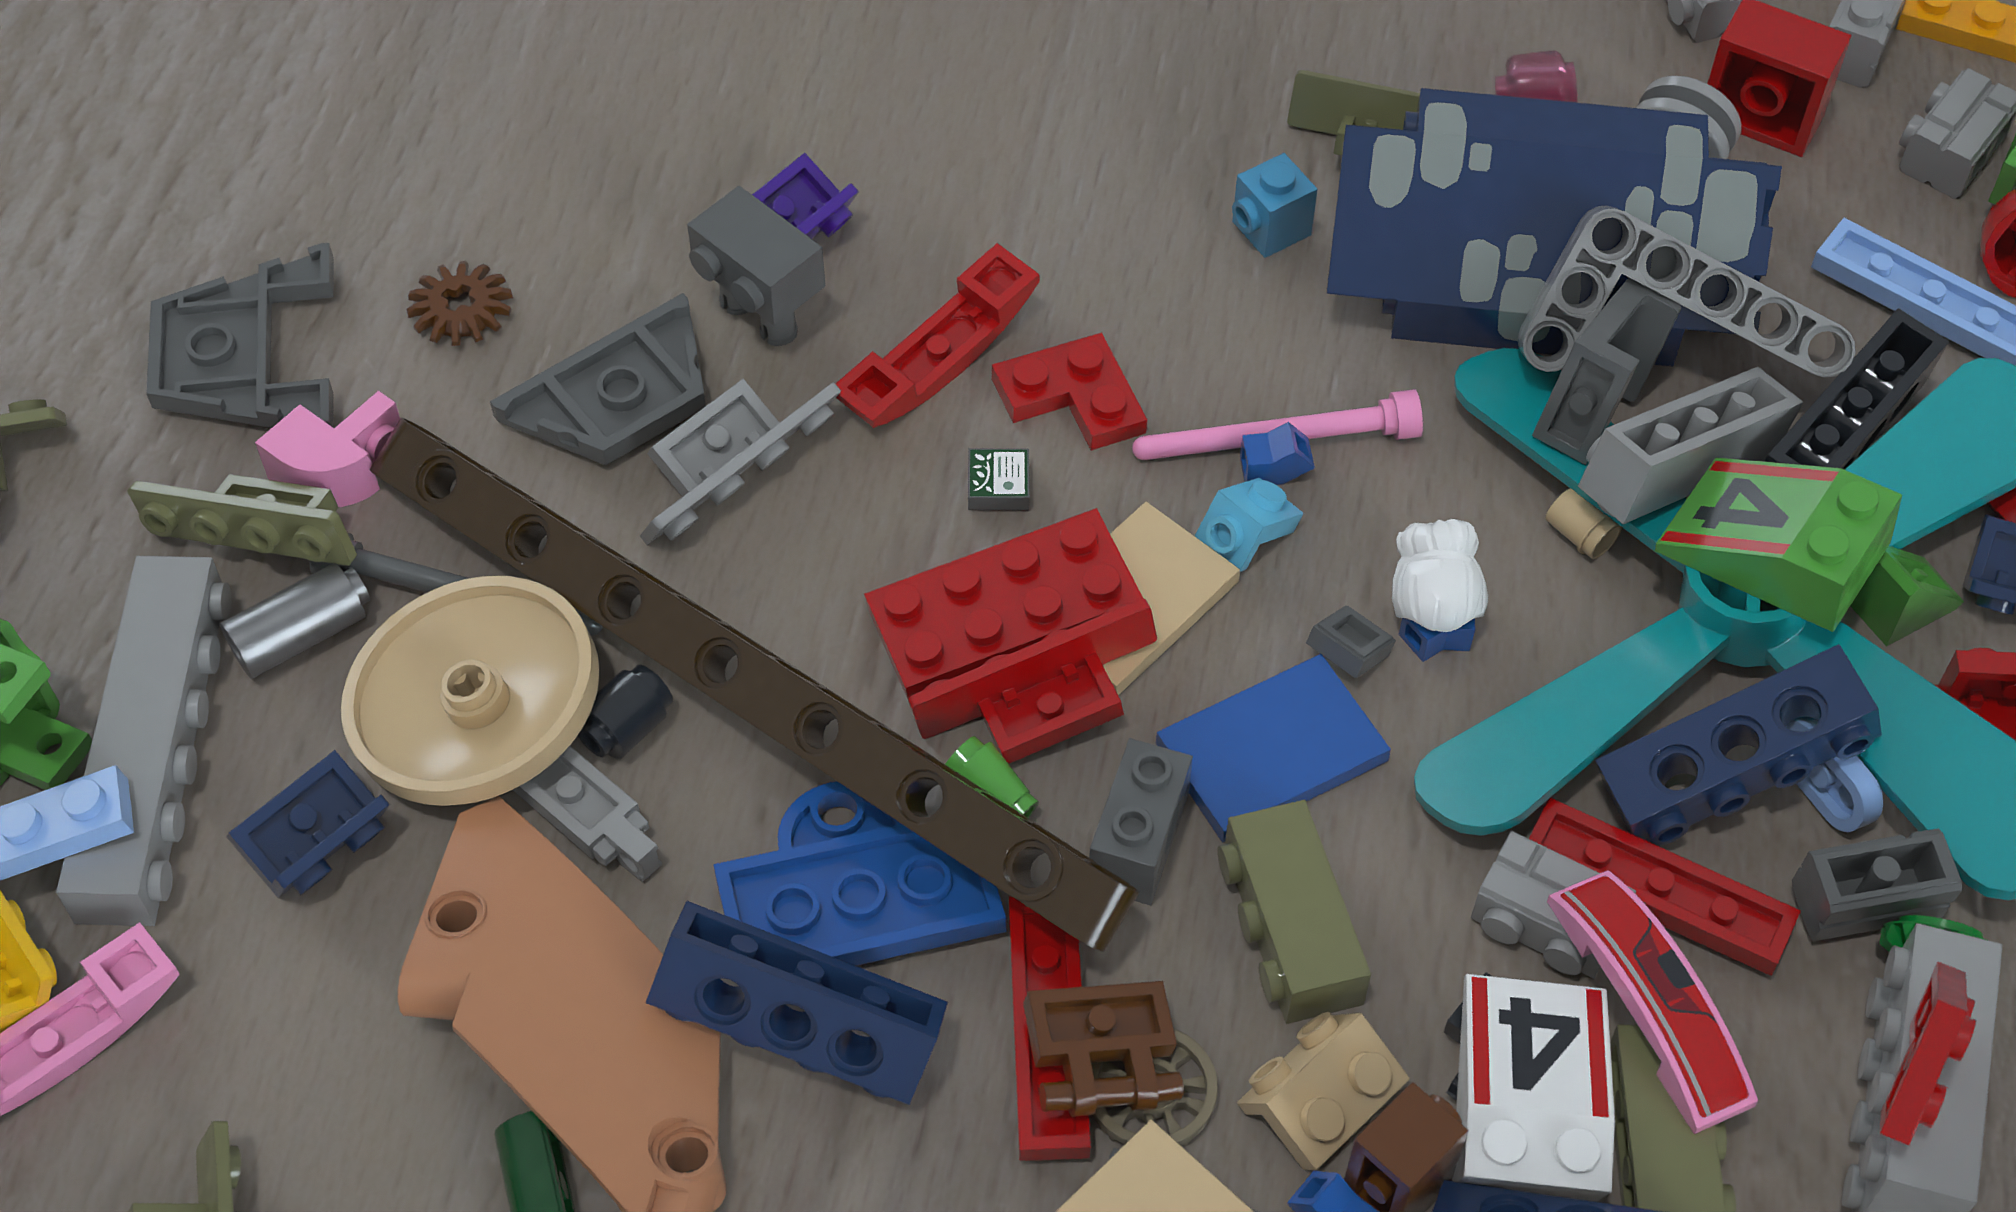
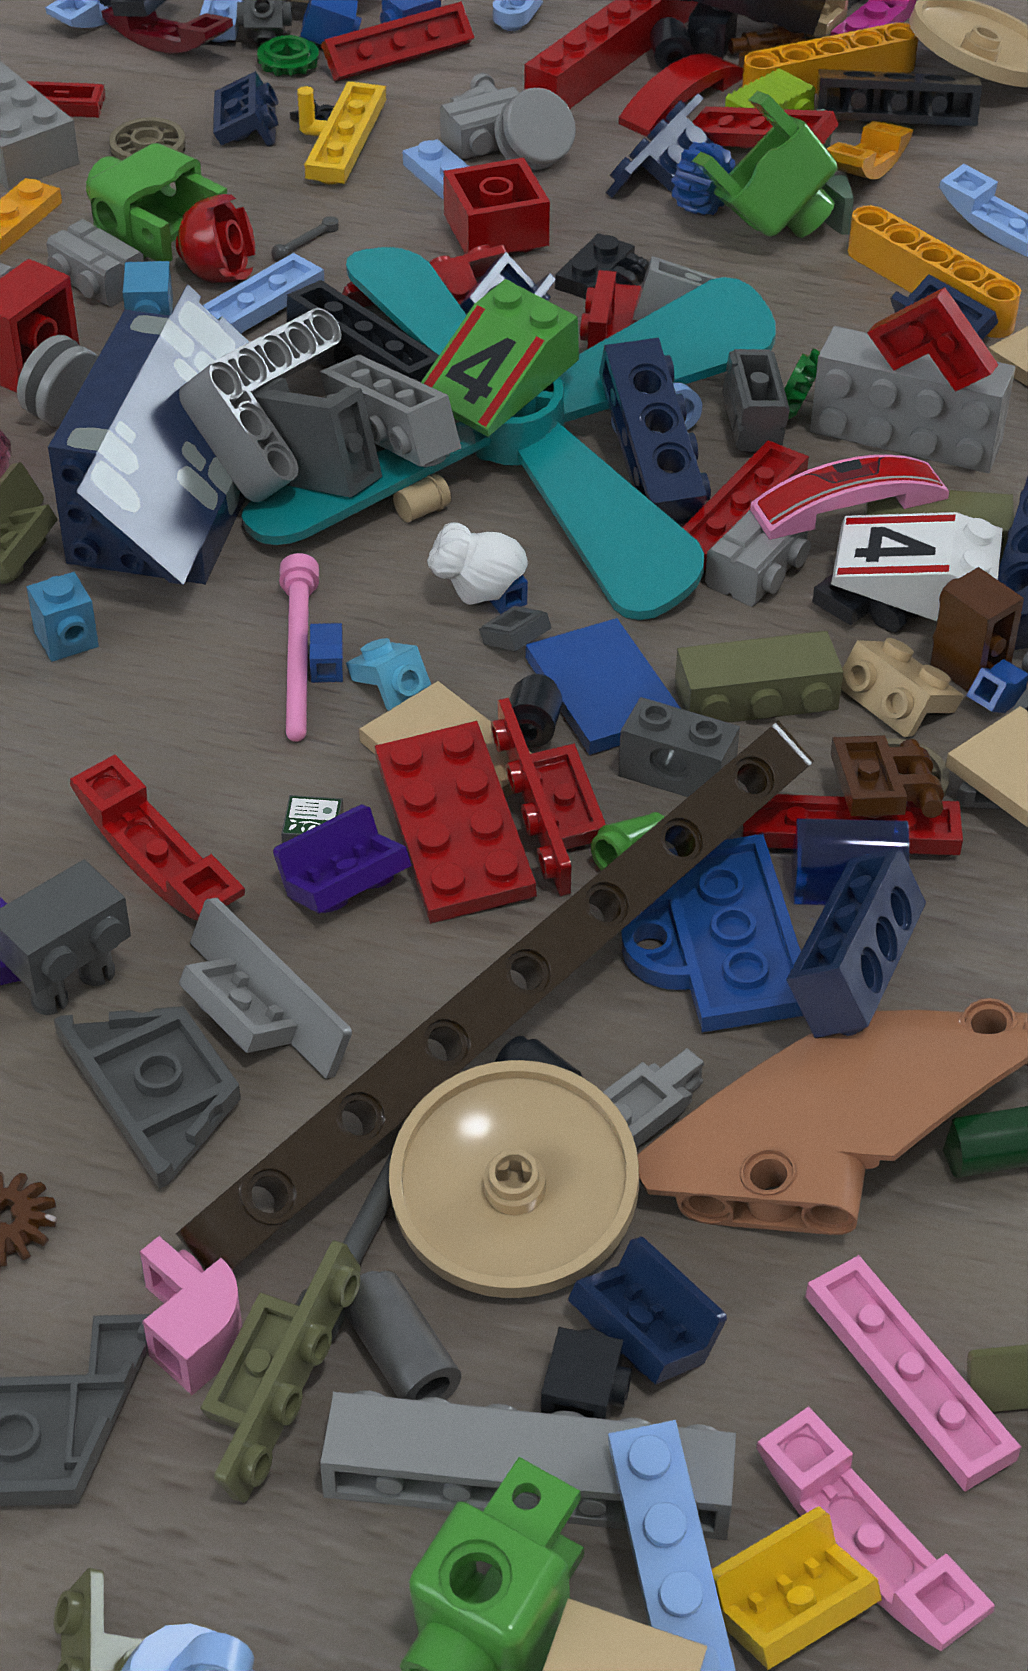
camera: 85 degrees left, 10 degrees down
red plate [992,332,1148,451] -> none
none -> dark azure brick [123,261,173,316]
none -> dark purple bracket [273,804,412,913]
none -> black brick [509,674,562,748]
none -> black brick [541,1327,632,1420]
none -> clear blue brick [791,819,909,905]
none -> bright pink plate [805,1255,1021,1492]

